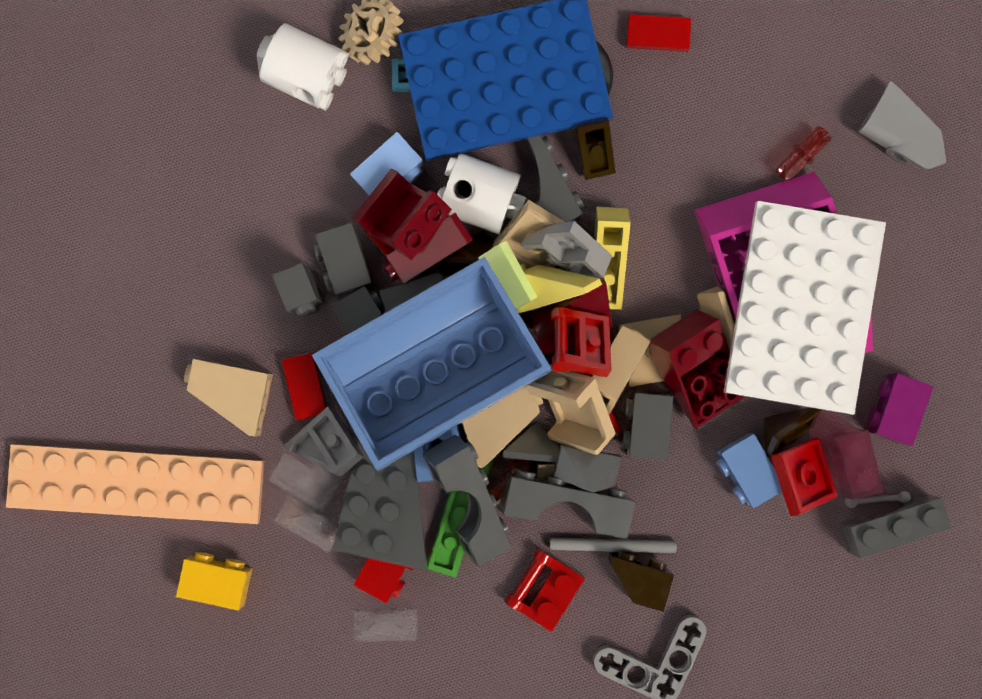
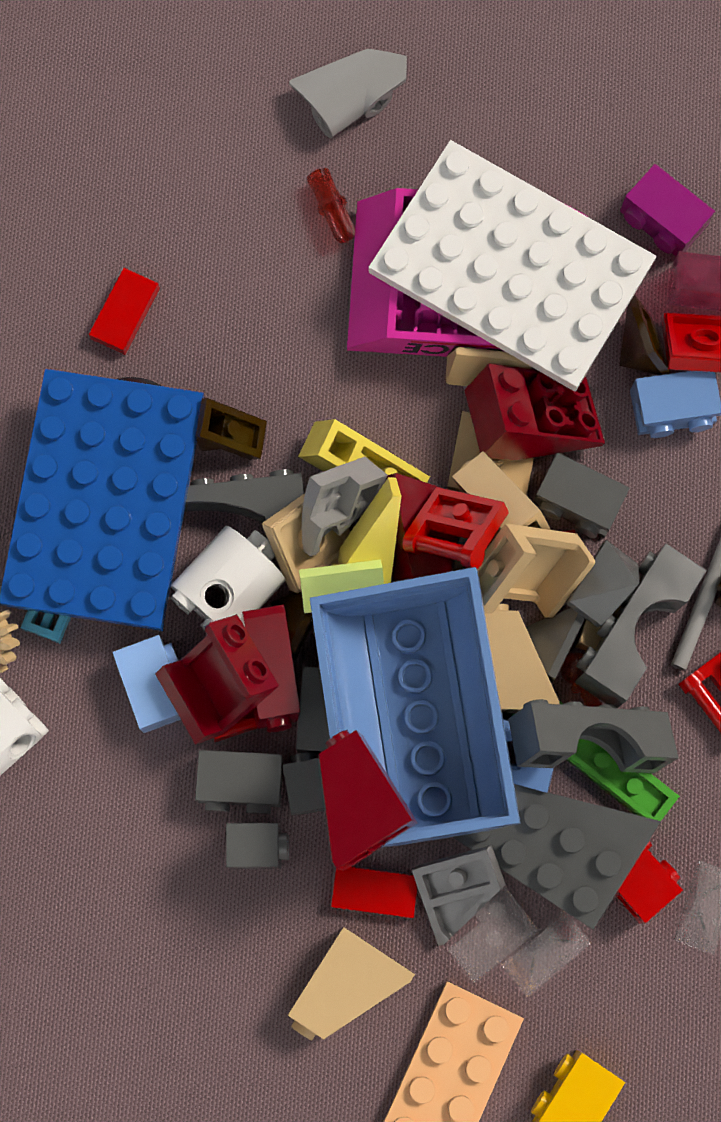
camera: 70 degrees left, 10 degrees down
none -> dark red slope [319,730,418,871]

